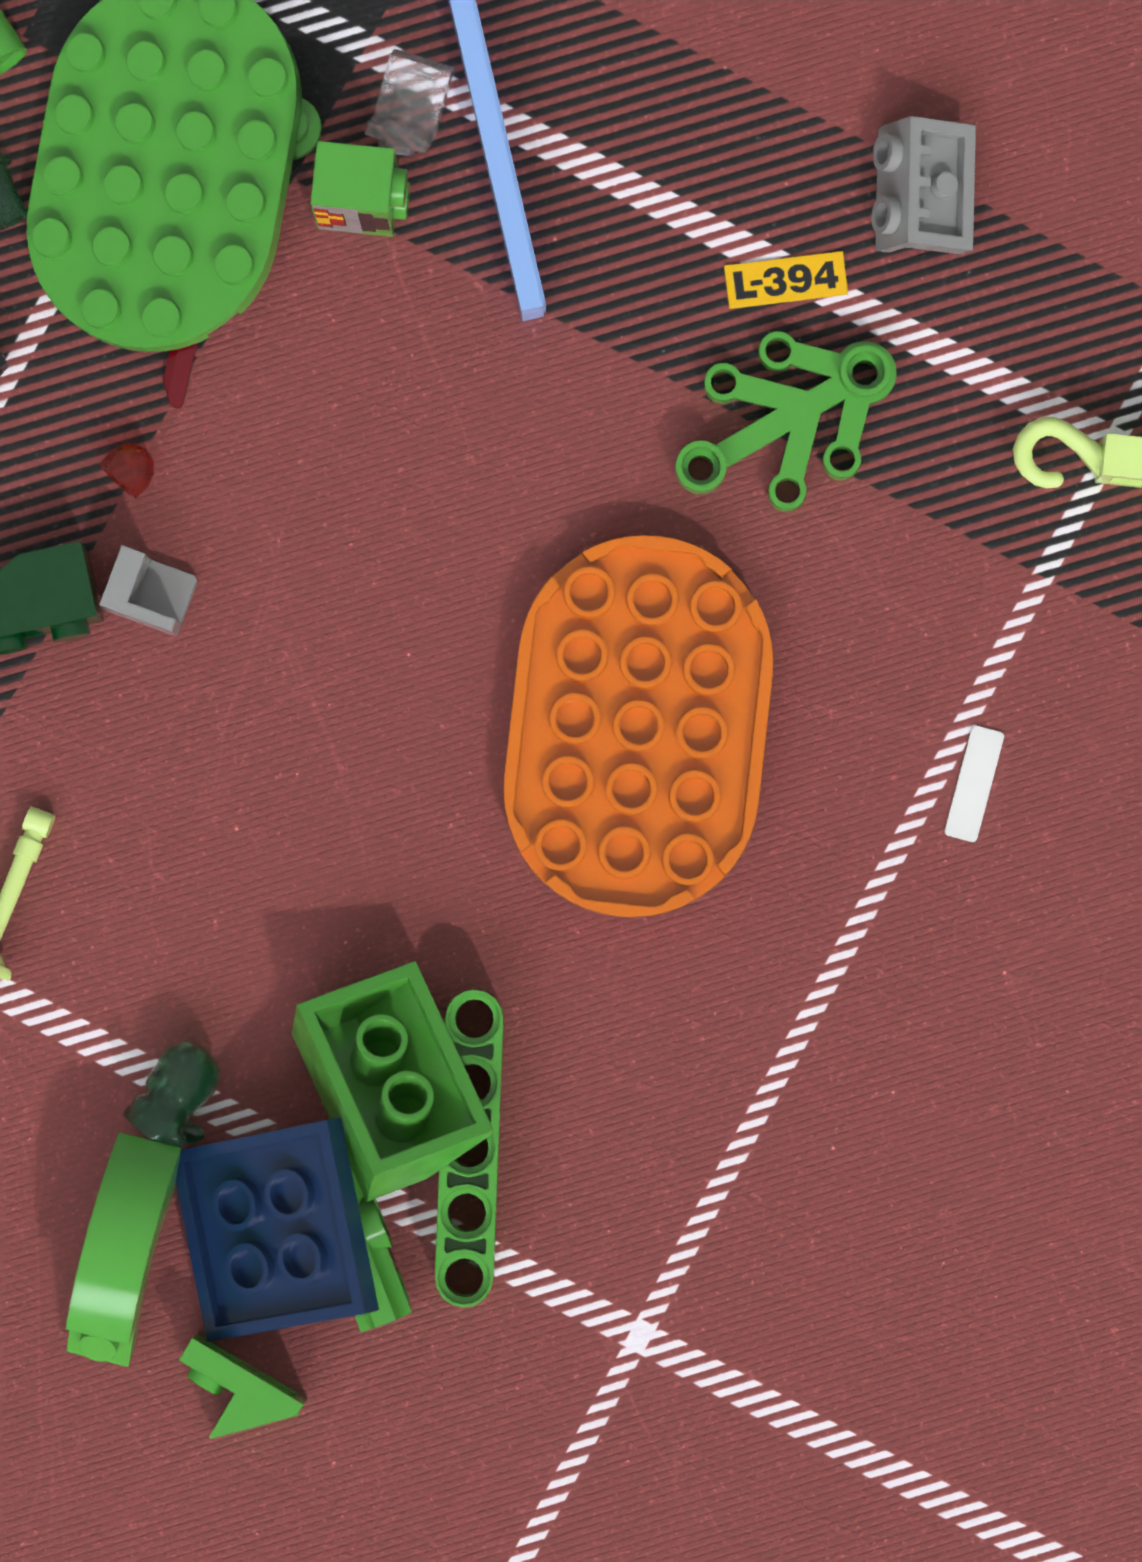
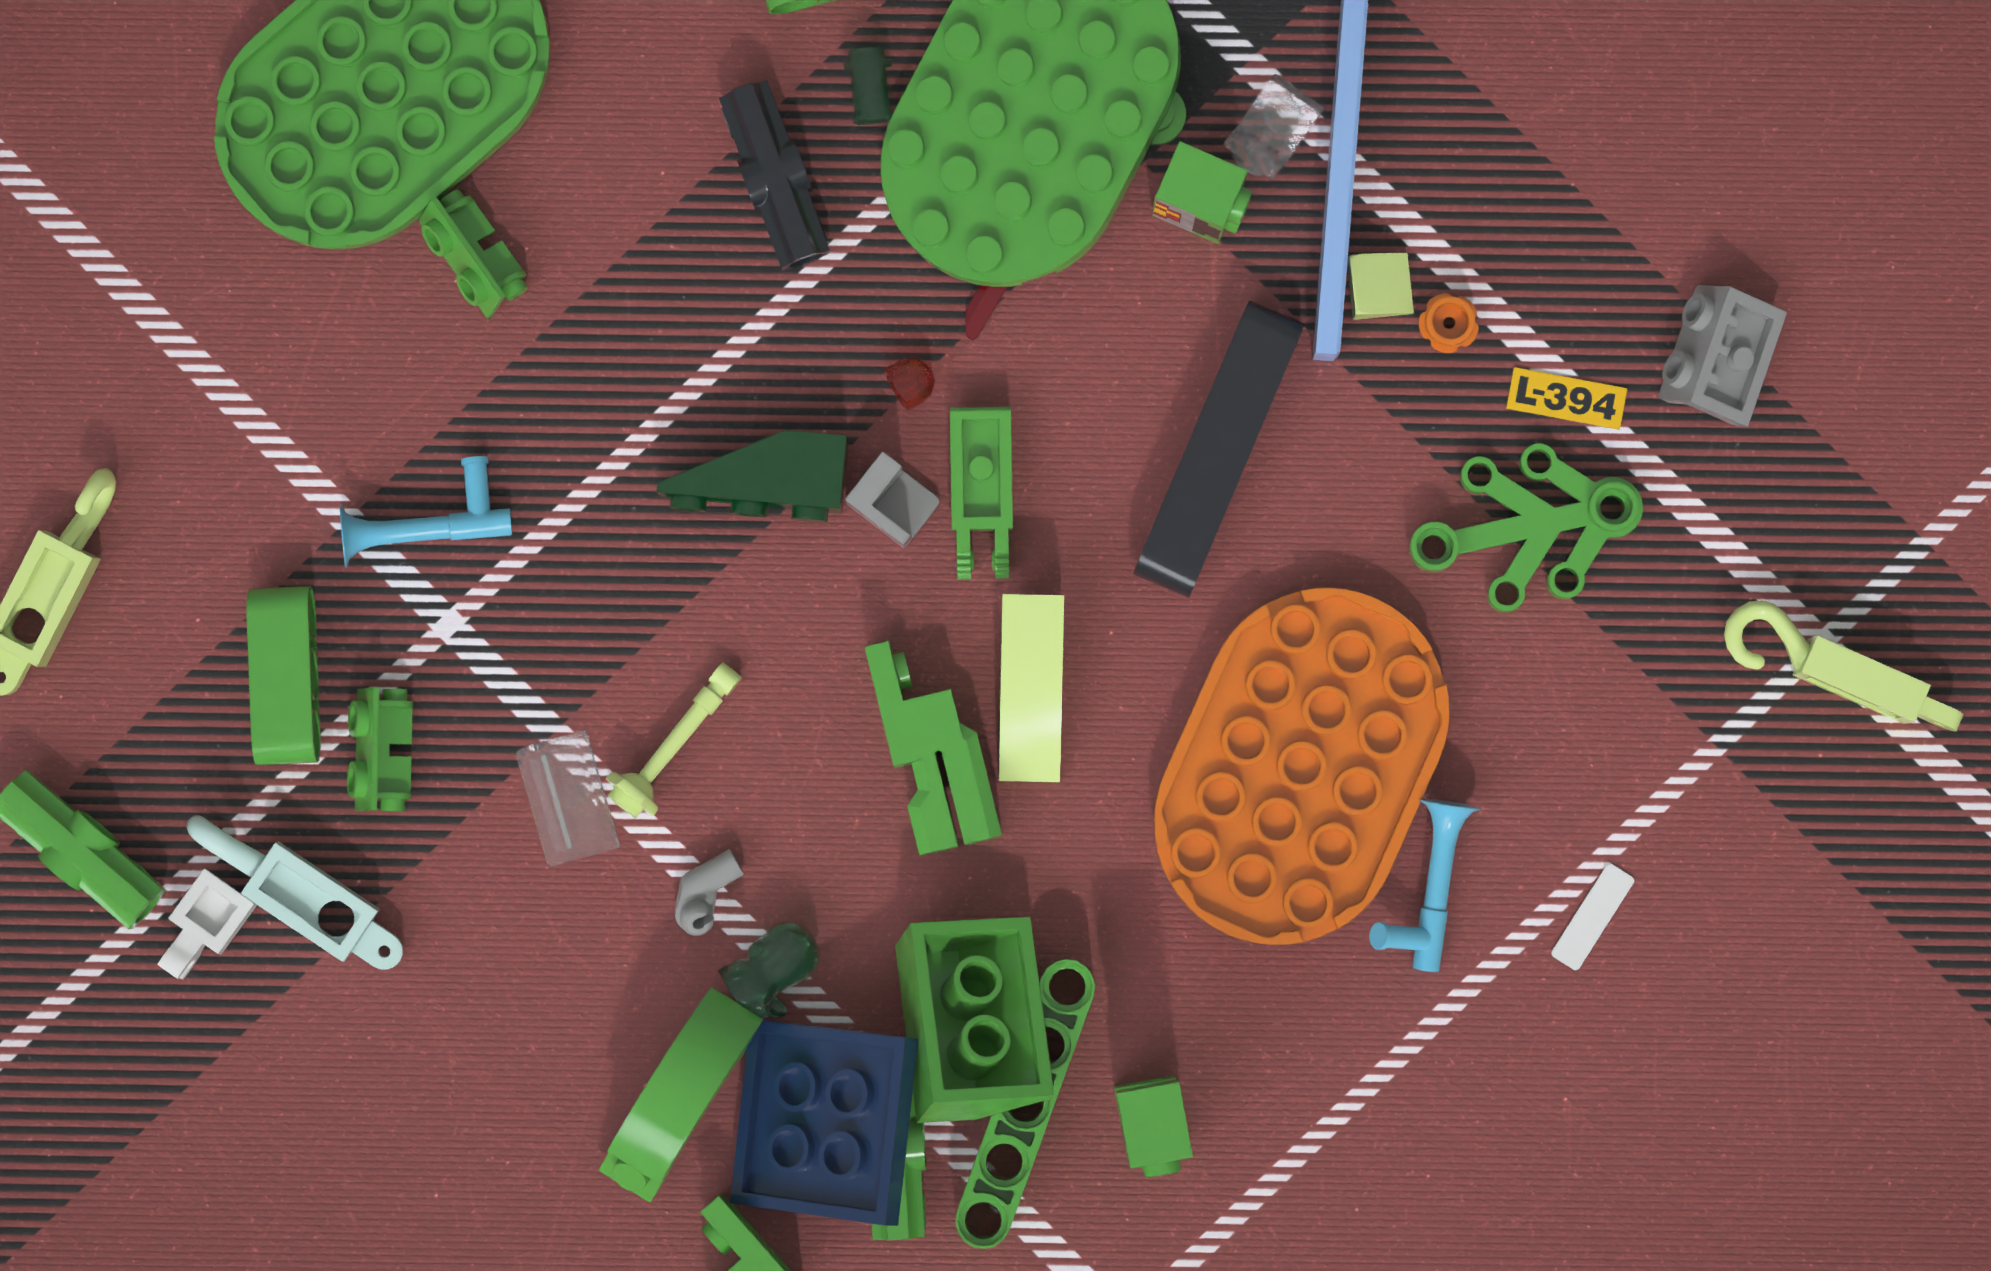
camera: 25 degrees right, 0 degrees up
none -> light grey arm [674,848,744,936]
none -> bright green plate [865,641,1002,856]
none -> bright green hinge [950,407,1013,579]
none -> yellowish green slope [999,594,1064,782]
none -> bright green arch [1114,1075,1193,1177]
none -> black beam [1133,300,1305,598]
none -> yellowish green slope [1347,253,1414,320]
none -> medium azure piece [1369,798,1482,972]
none -> orange plate [1418,293,1479,353]

